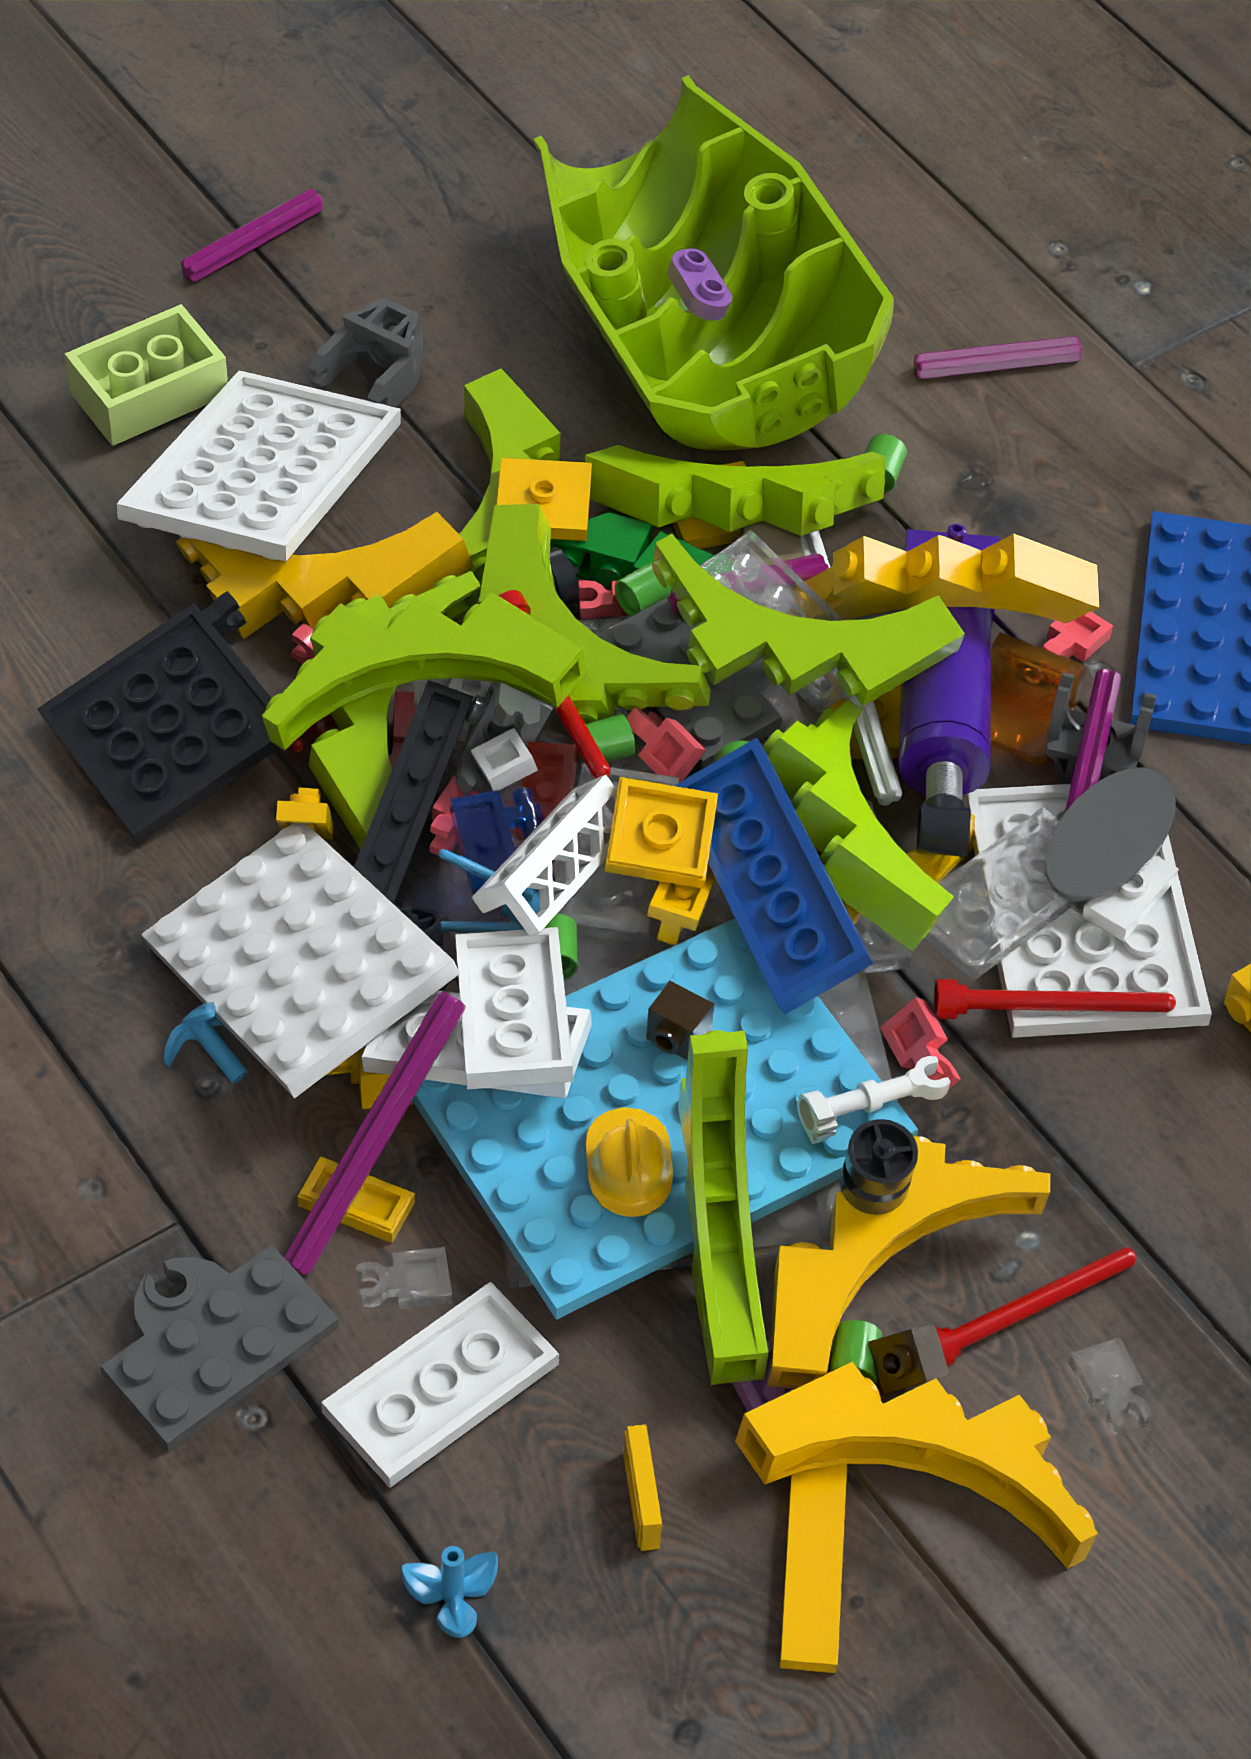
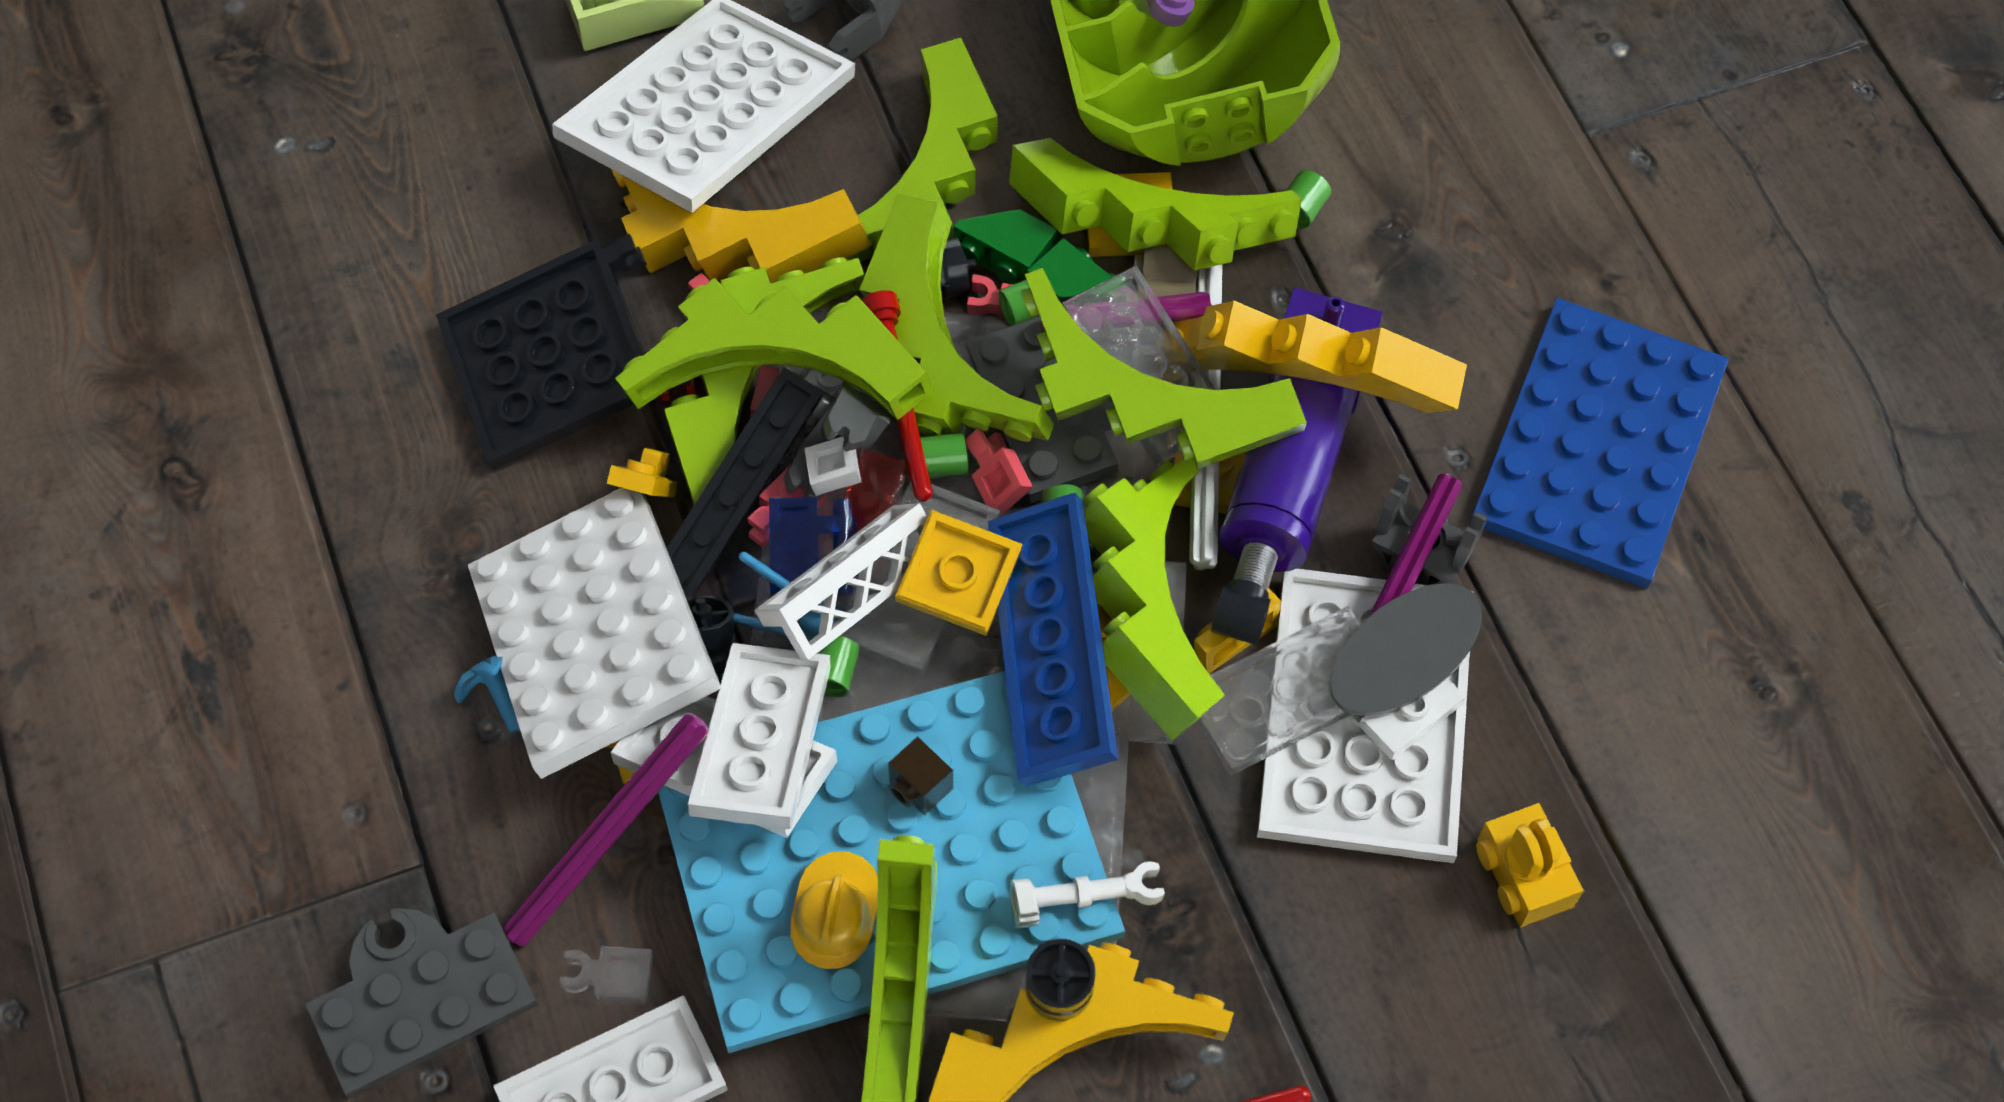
camera: 15 degrees right, 10 degrees up
yellow tile [297,1156,415,1243] -> none
yellow plate [497,458,592,541] -> none
yellow plate [647,863,716,946] -> none
coral plate [880,997,961,1090] -> none
magenta axle [913,336,1082,379] -> none
red piece [934,979,1176,1019] -> none
clear orange bracket [991,632,1086,764] -> none
coral plate [1036,612,1113,681] -> none

